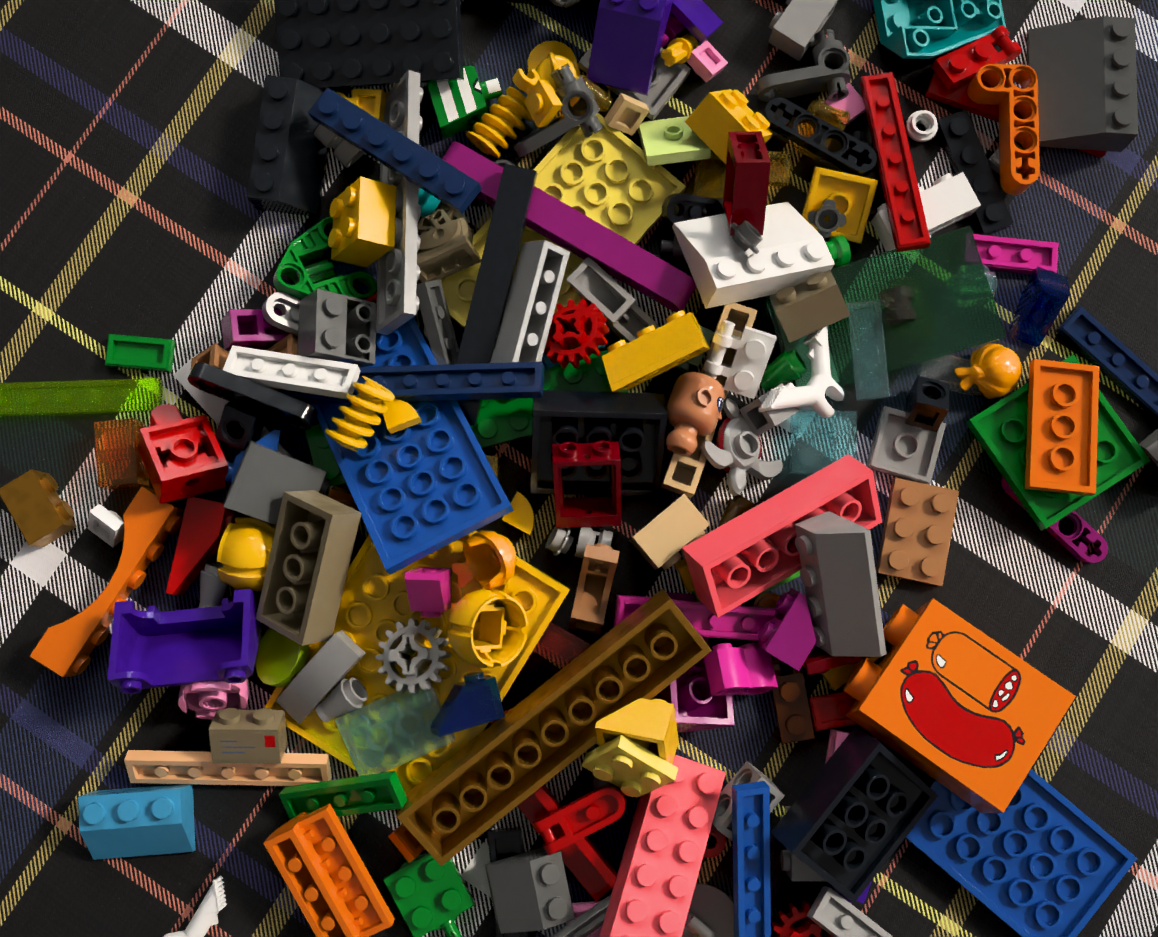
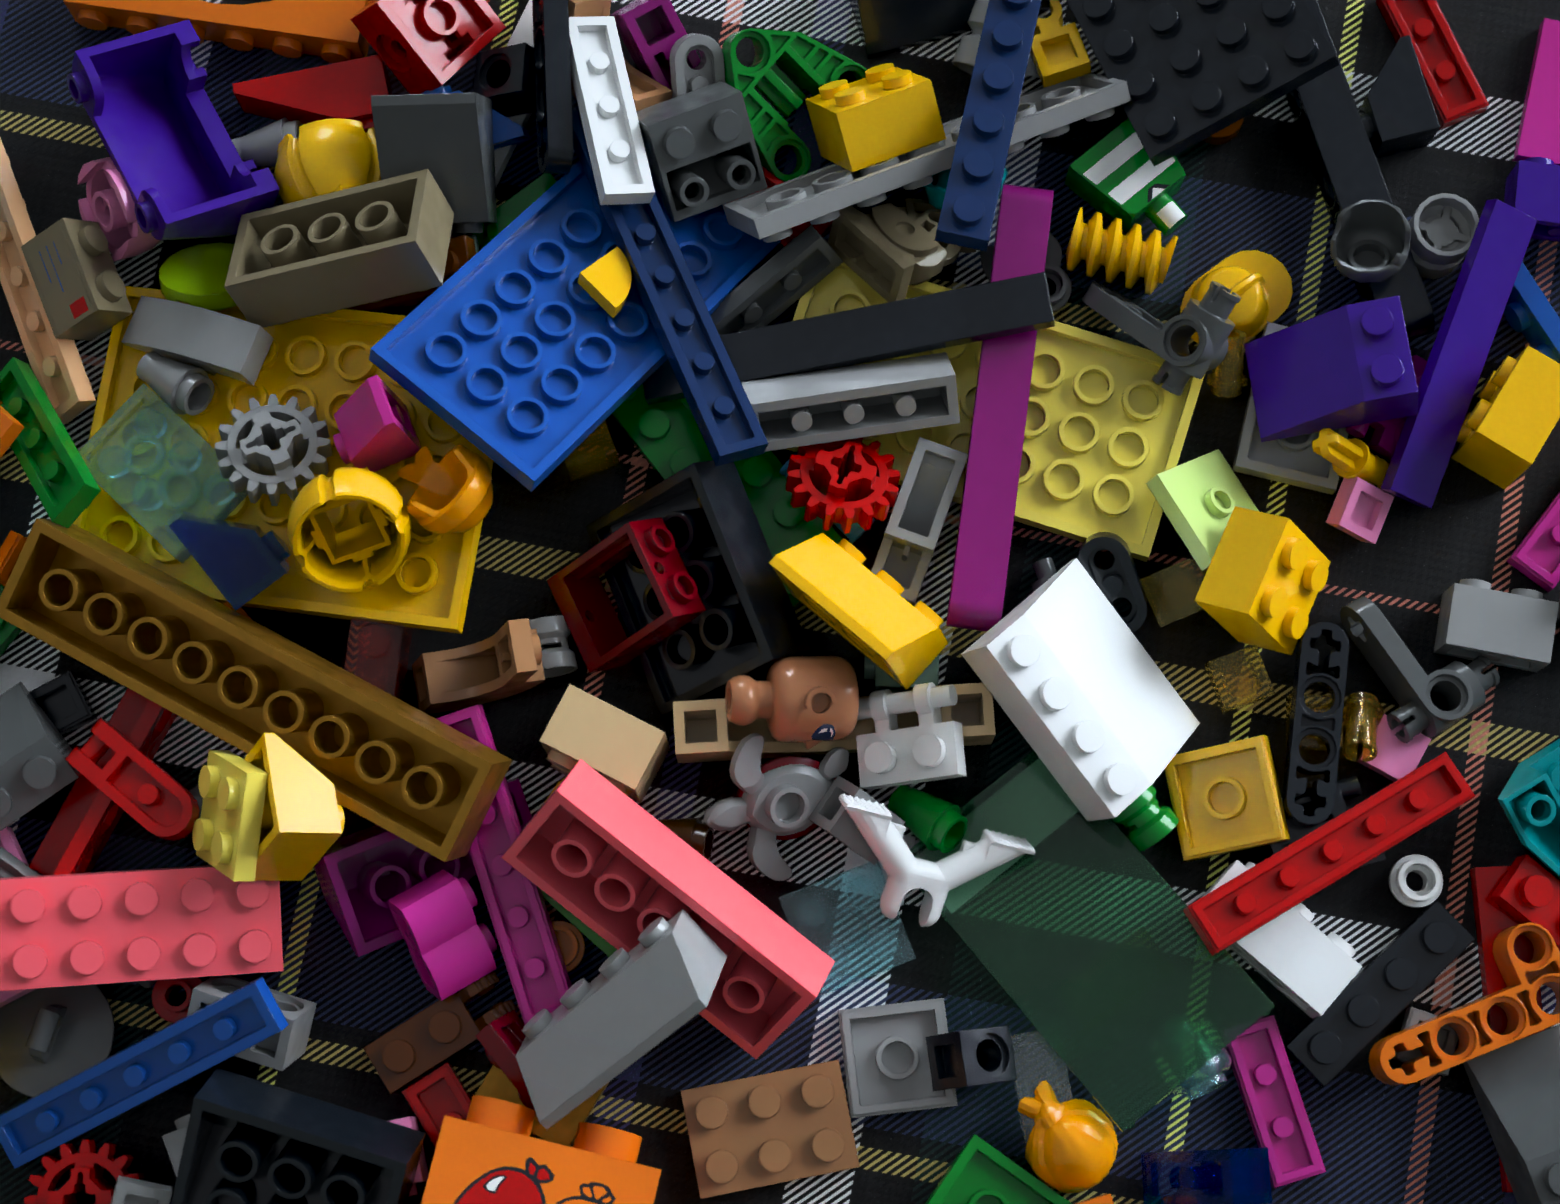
camera: 70 degrees right, 5 degrees down
yellow piece [324,376,395,452] -> none
yellow tile [502,491,534,536] -> none
yellow plate [512,69,563,127] -> none
light grey plate [545,526,574,556] -> none
tan plate [604,93,650,136] -> none
dark red window [723,131,771,236] -> none
dark grey plate [731,220,763,254] -> none
magenta slope [757,588,816,671] -> none
dark tan brick [770,270,850,343] -> none
dark grey plate [808,199,846,238] -> none
clear light blue plate [847,299,890,401] -> none
clear smoke wheel [880,286,917,326] -> none

